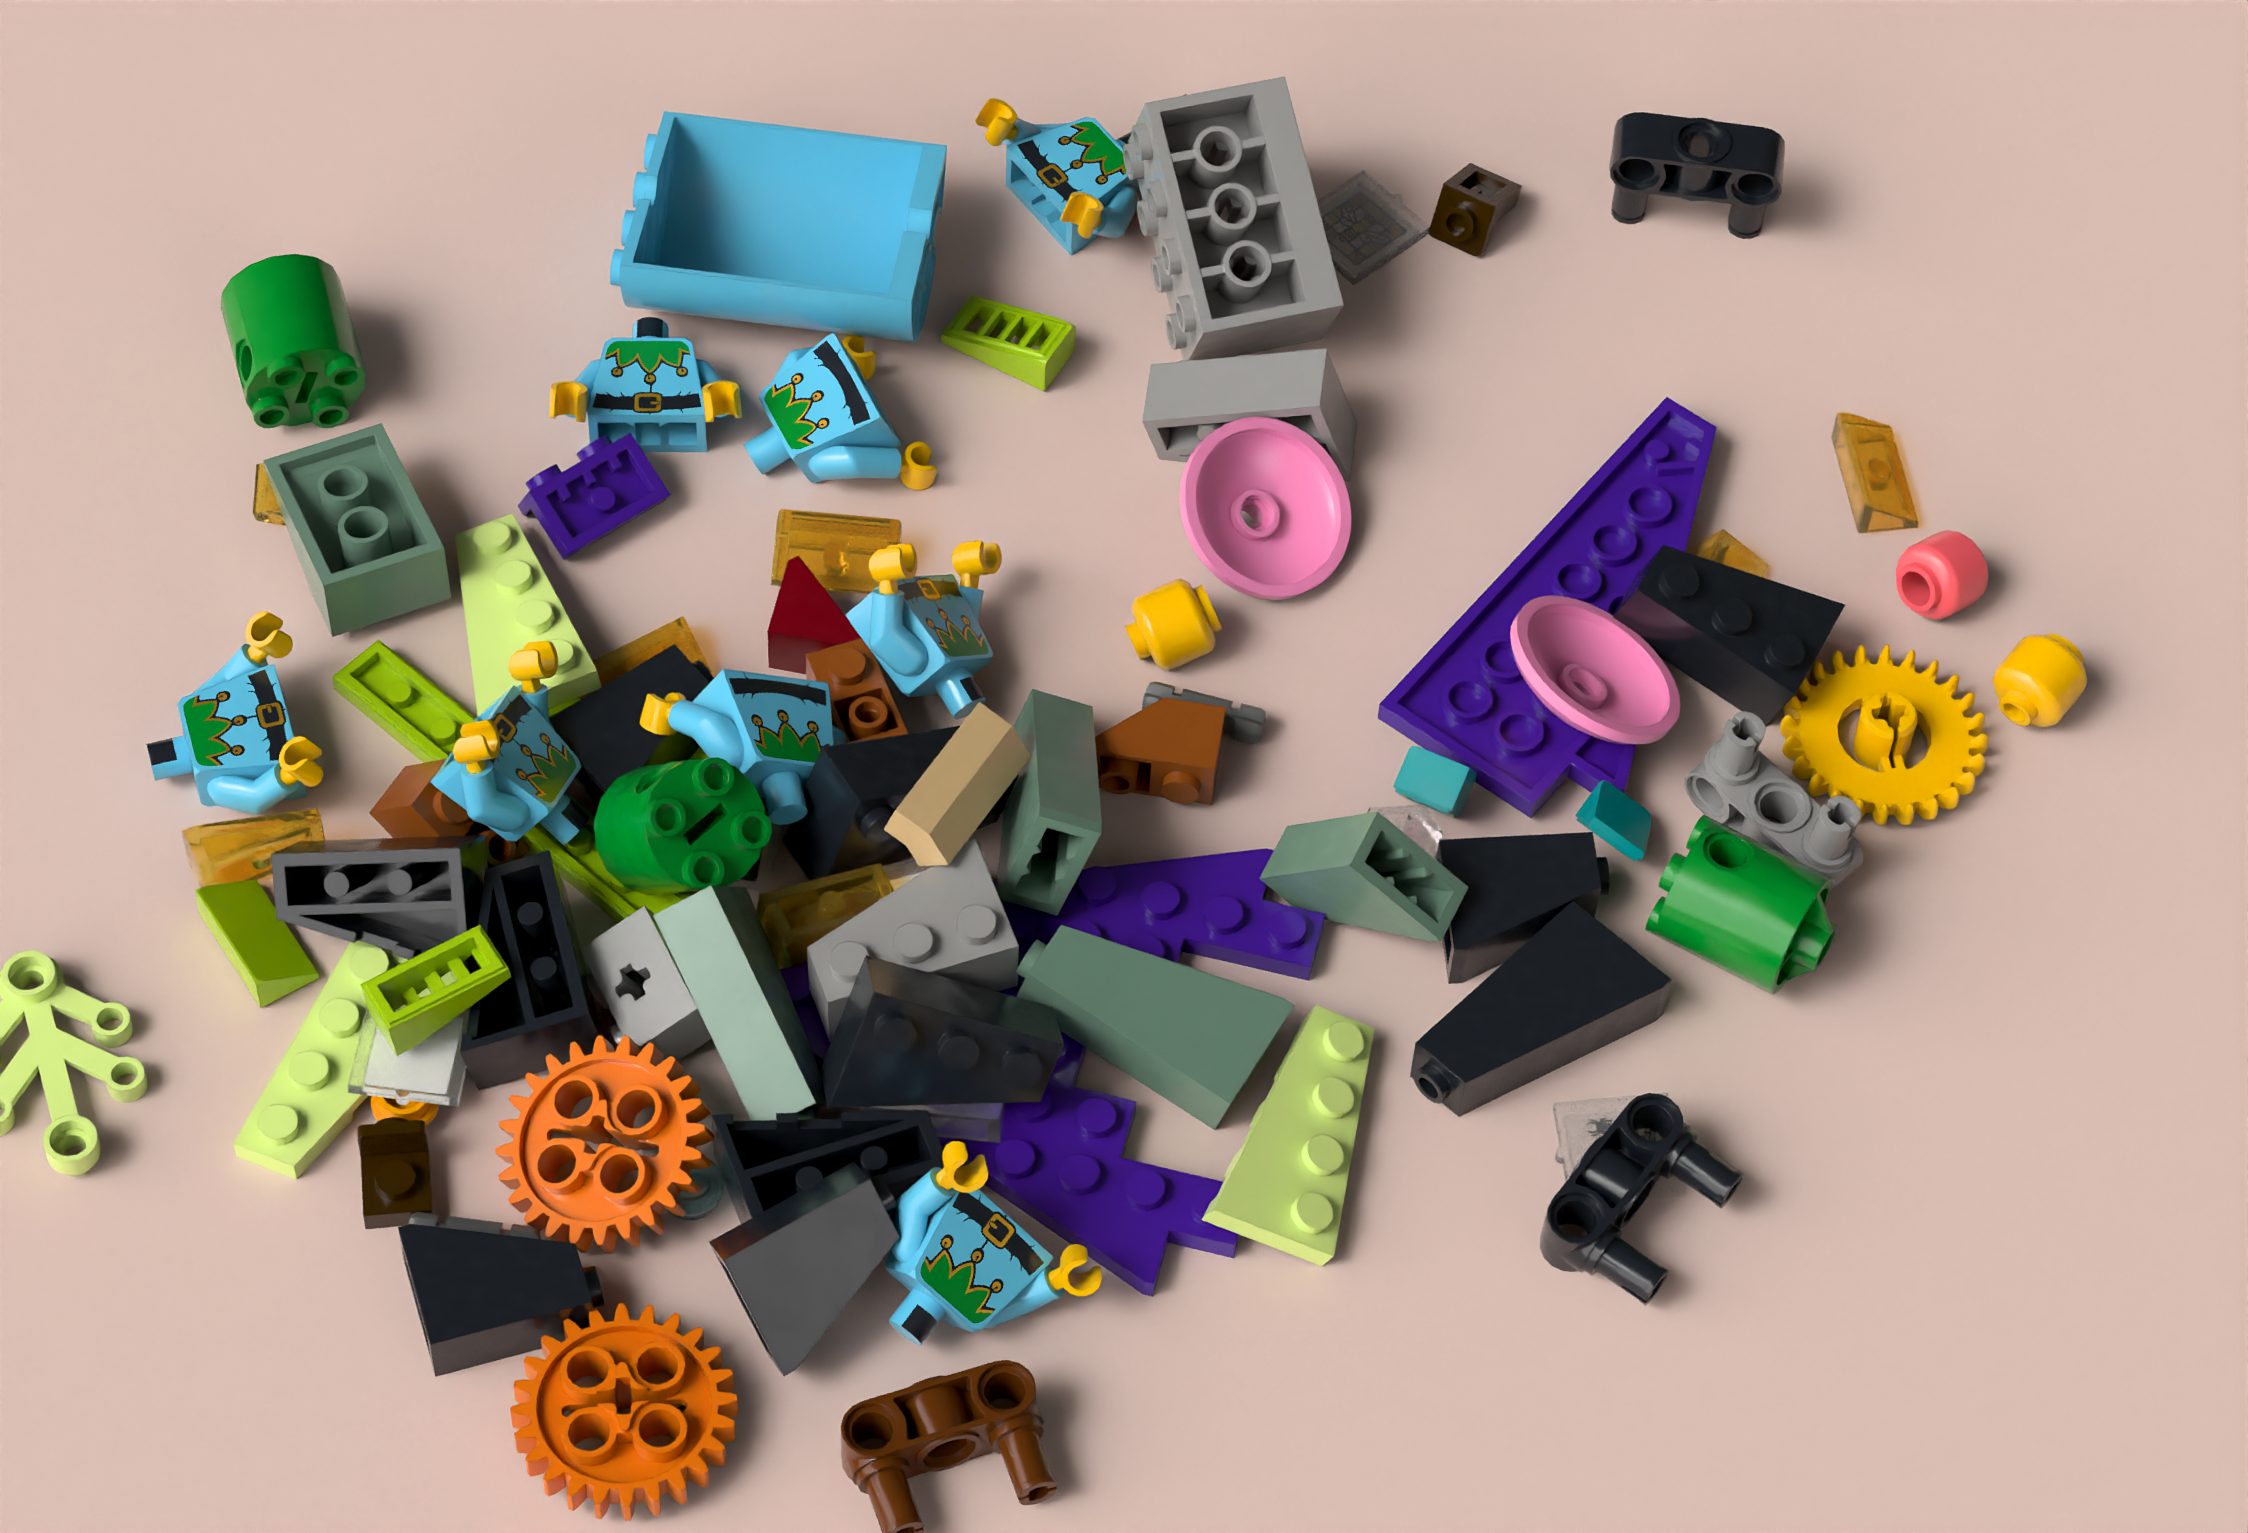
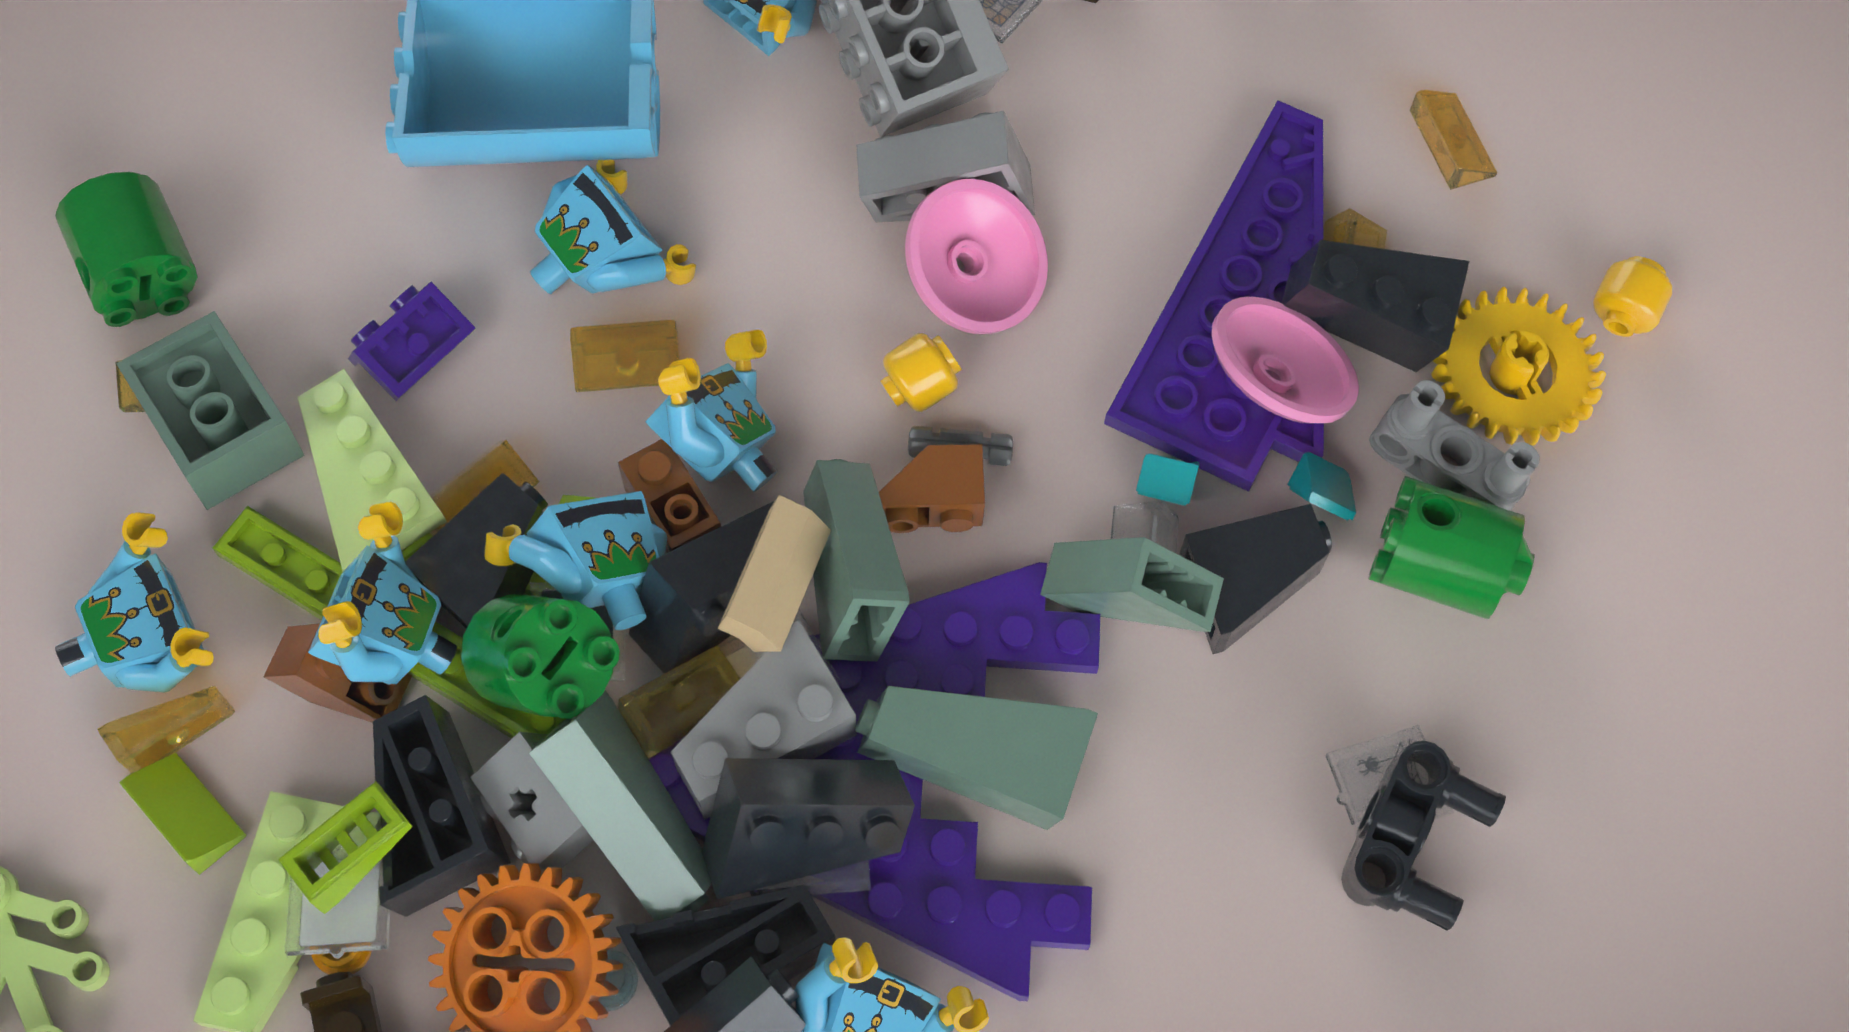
camera: 10 degrees left, 10 degrees up
black wedge [271,835,488,974] -> none
torso [549,317,742,452] -> none
dark red slope [767,555,861,674] -> none
lime slope [941,295,1076,392] -> none
yellowish green wing [1202,1005,1375,1266] -> none
black slope [1410,901,1672,1117] -> none
coral head [1896,530,1989,620] -> none

